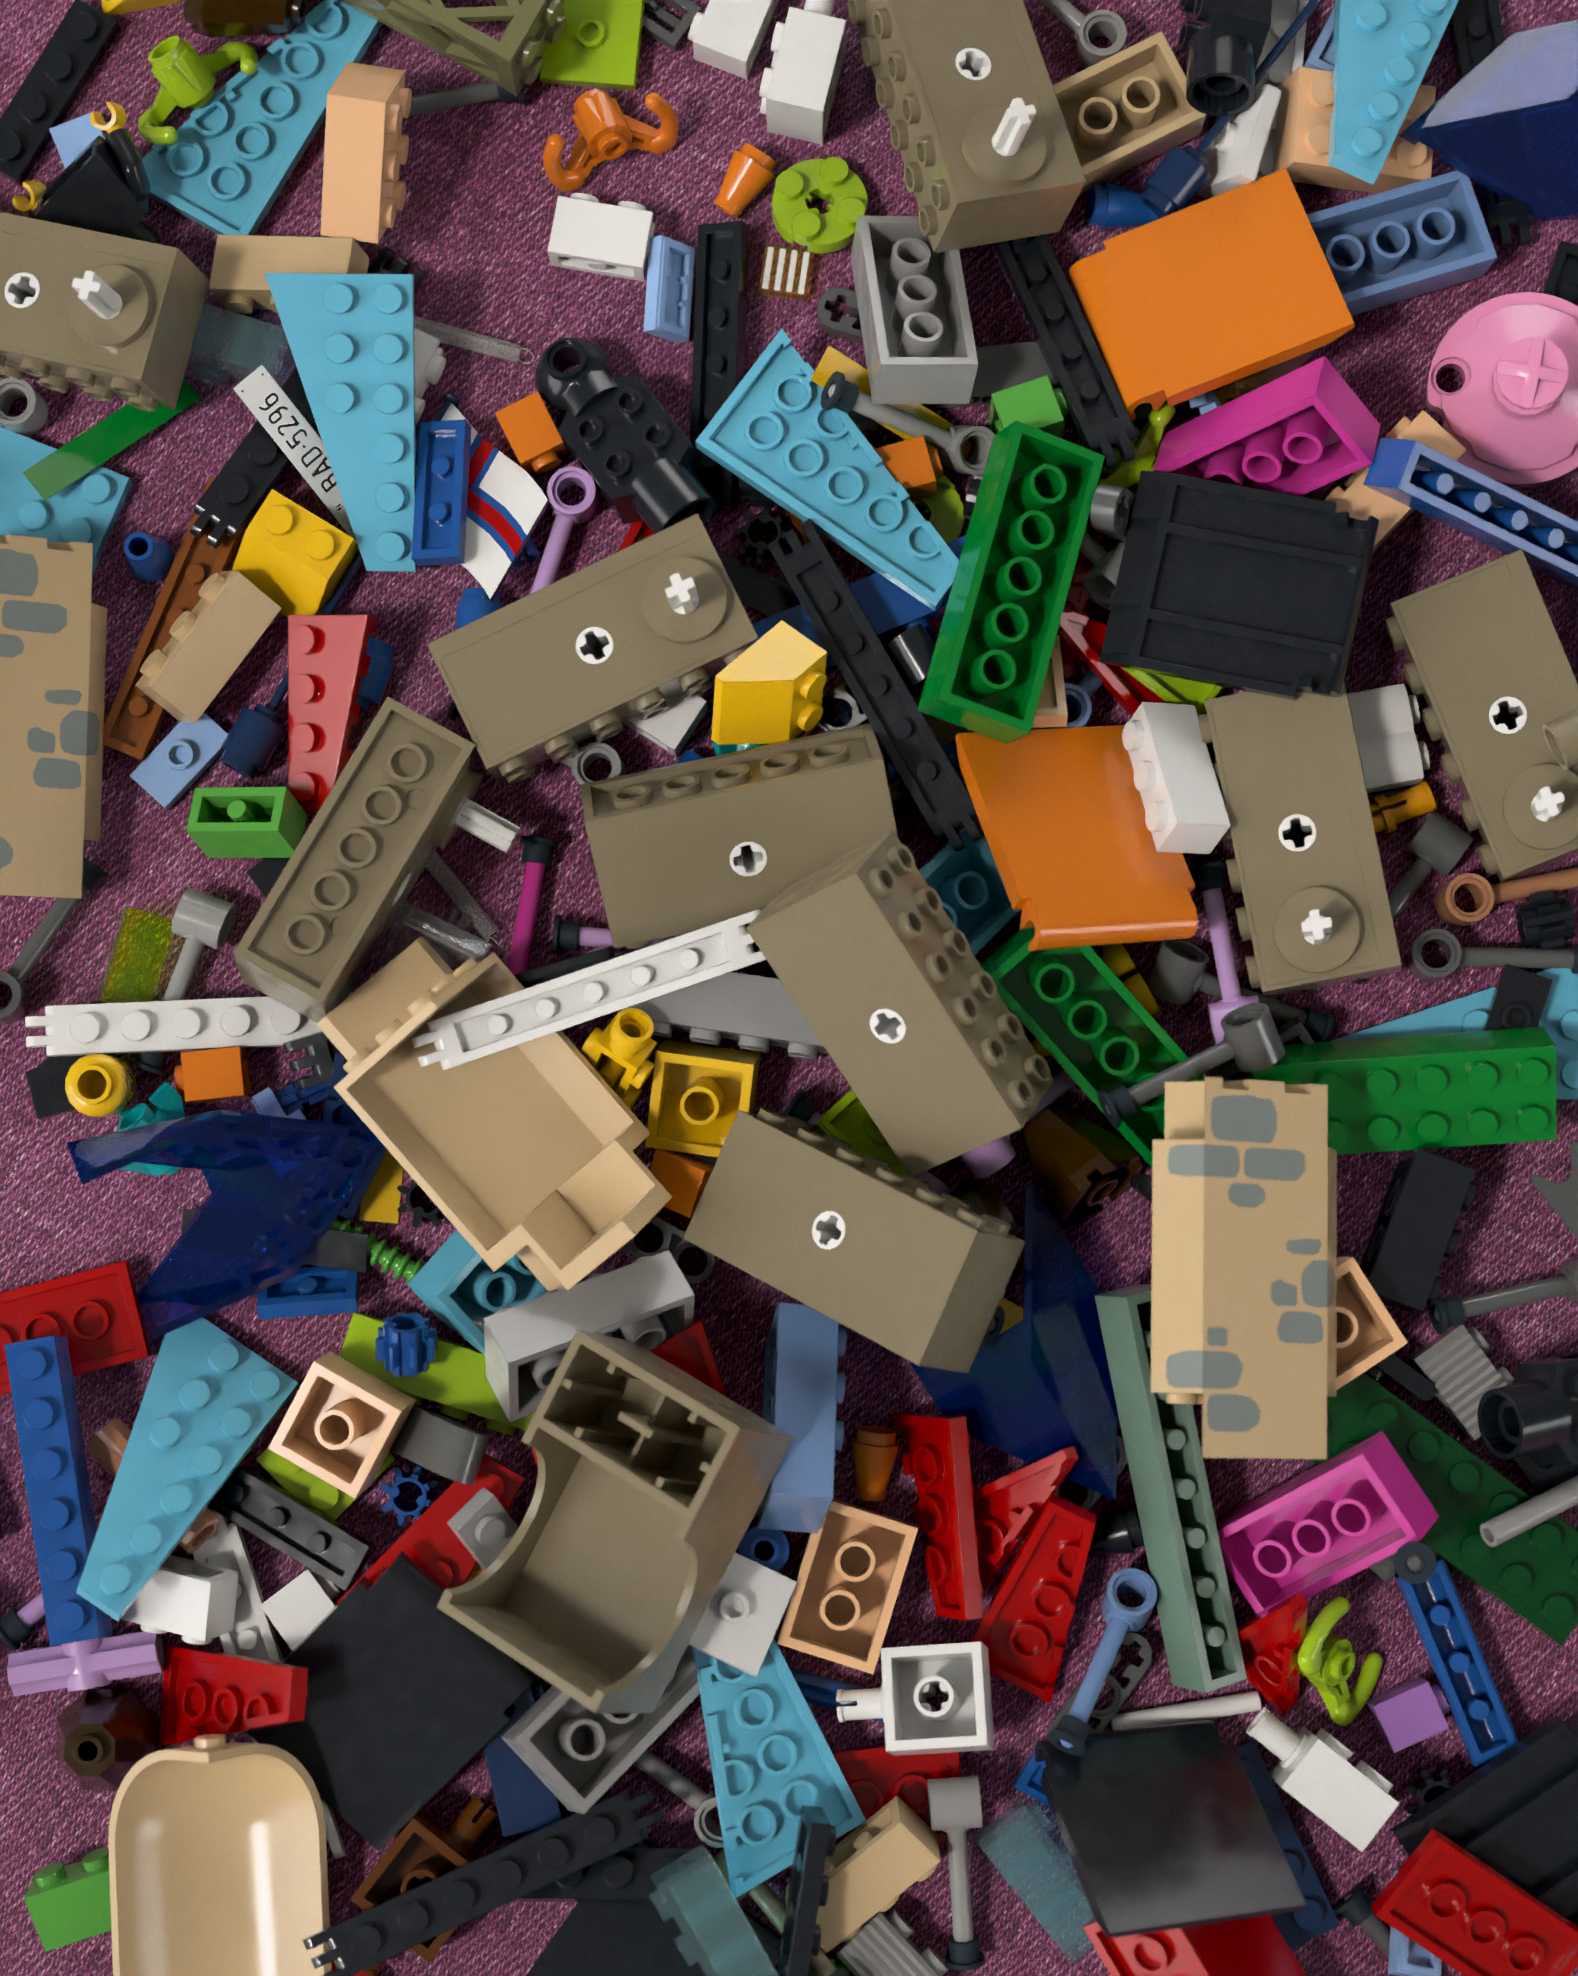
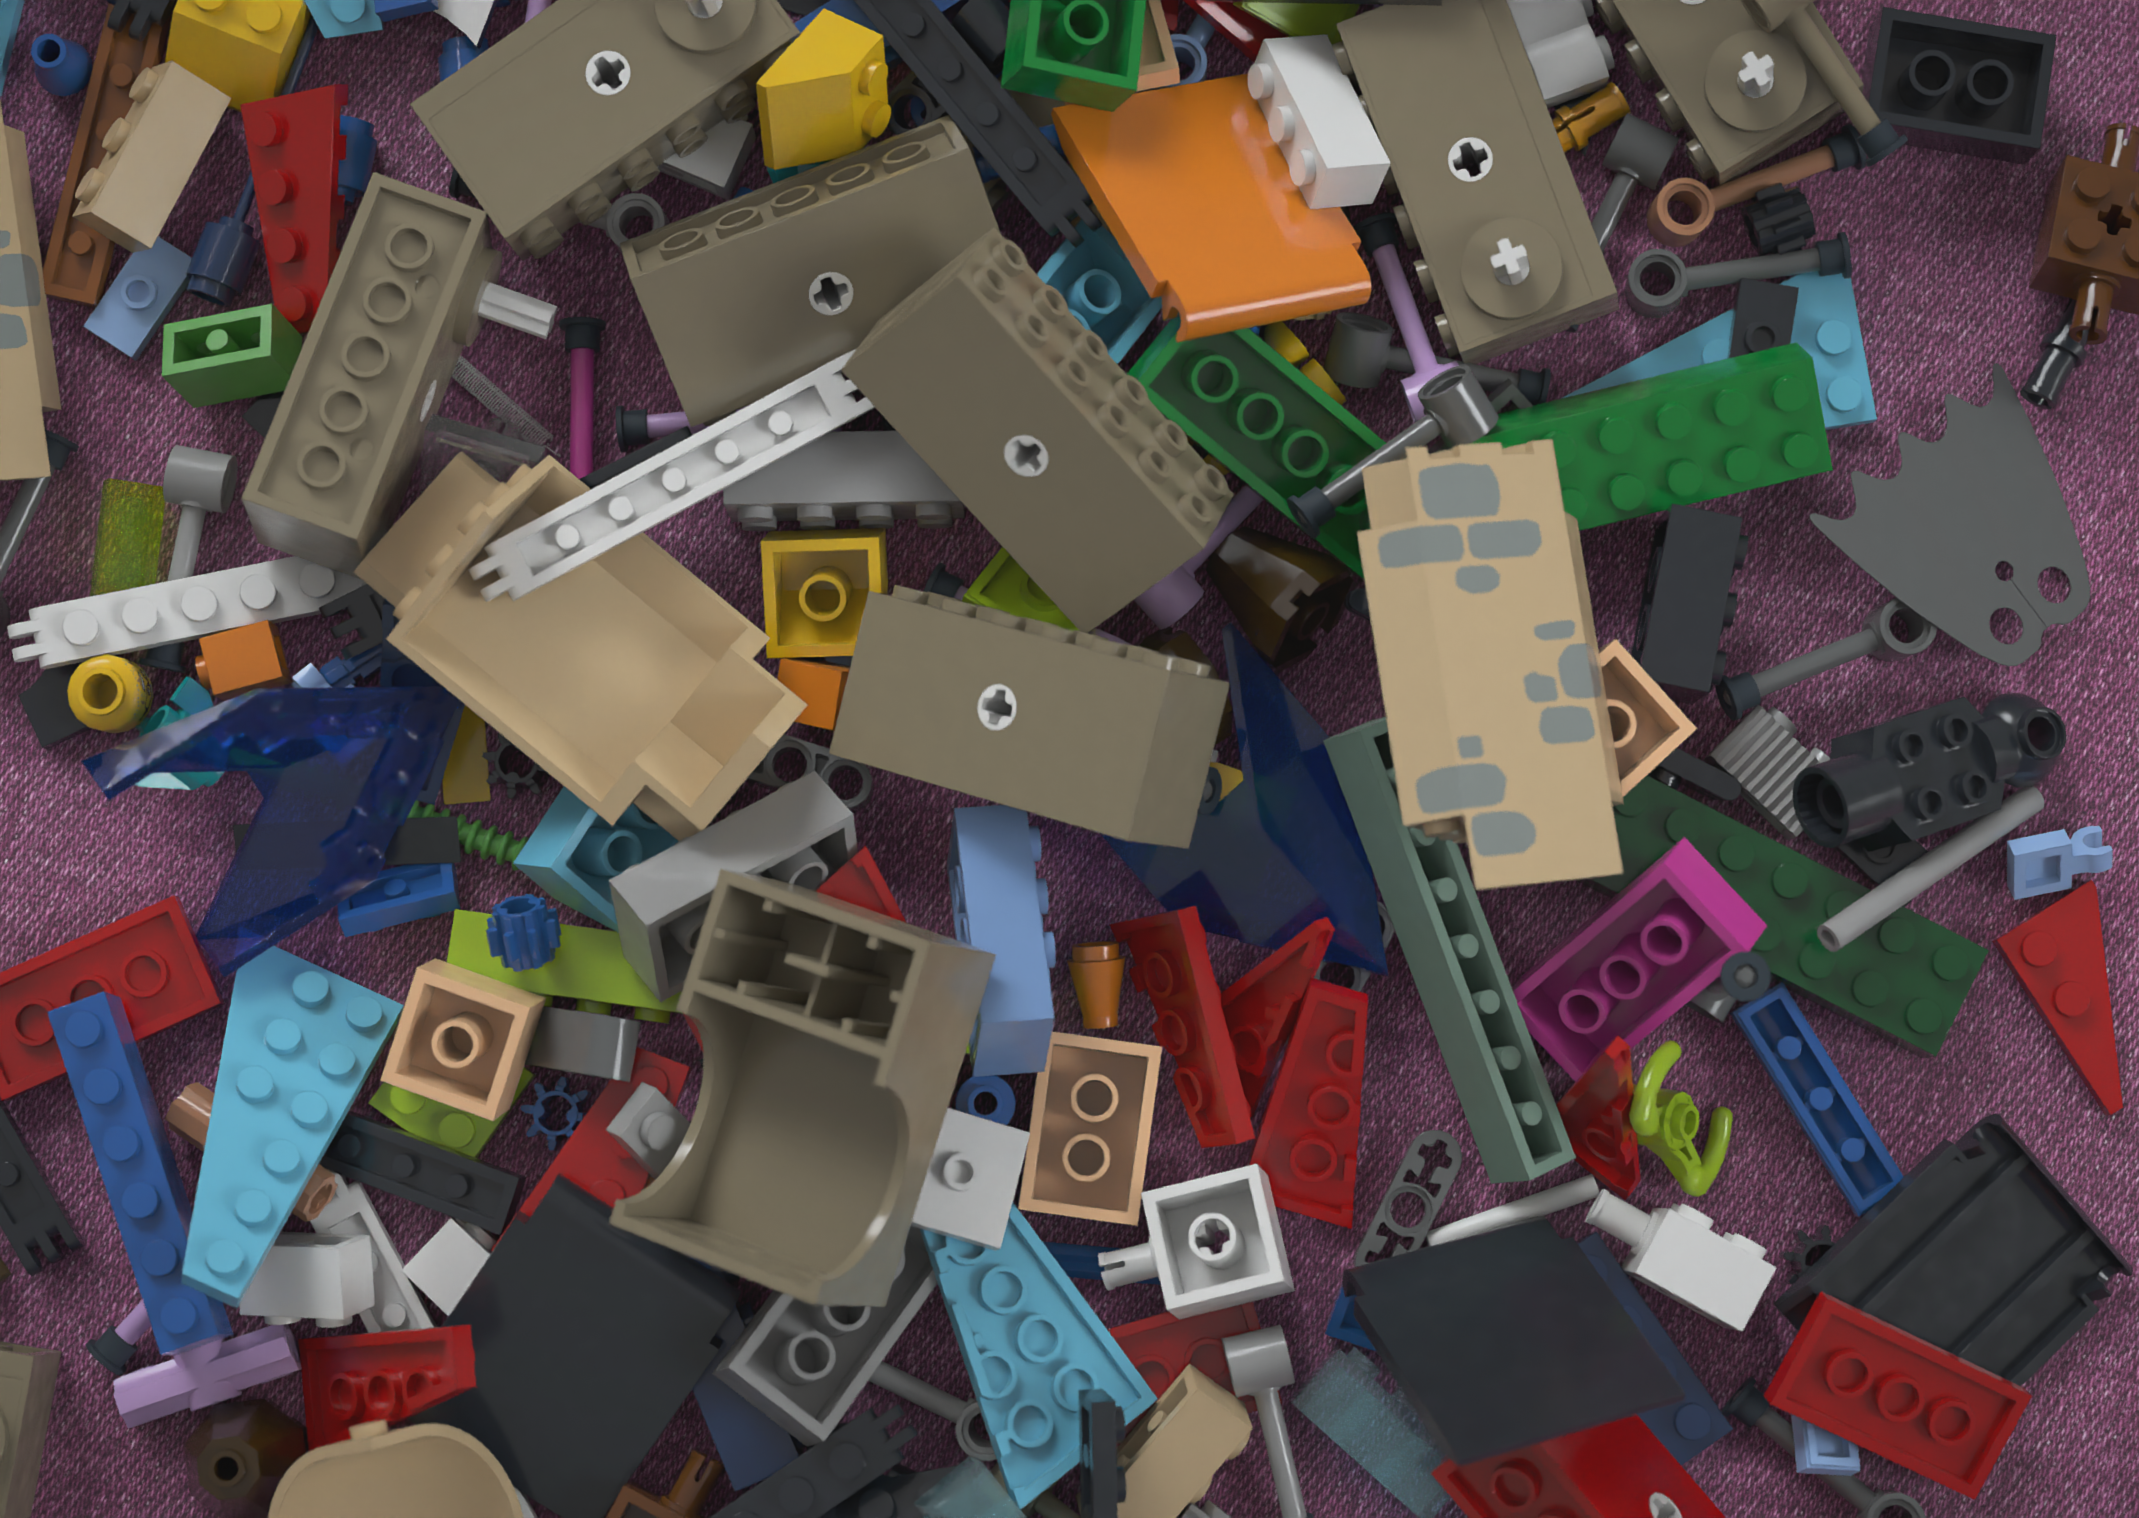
camera: 15 degrees left, 0 degrees up
yellow brick [580,1007,657,1110] -> none
medium blue piece [1047,1568,1157,1756] -> none
black cone [1088,1505,1144,1556] -> none
medium lavender brick [1366,1676,1450,1753] -> none

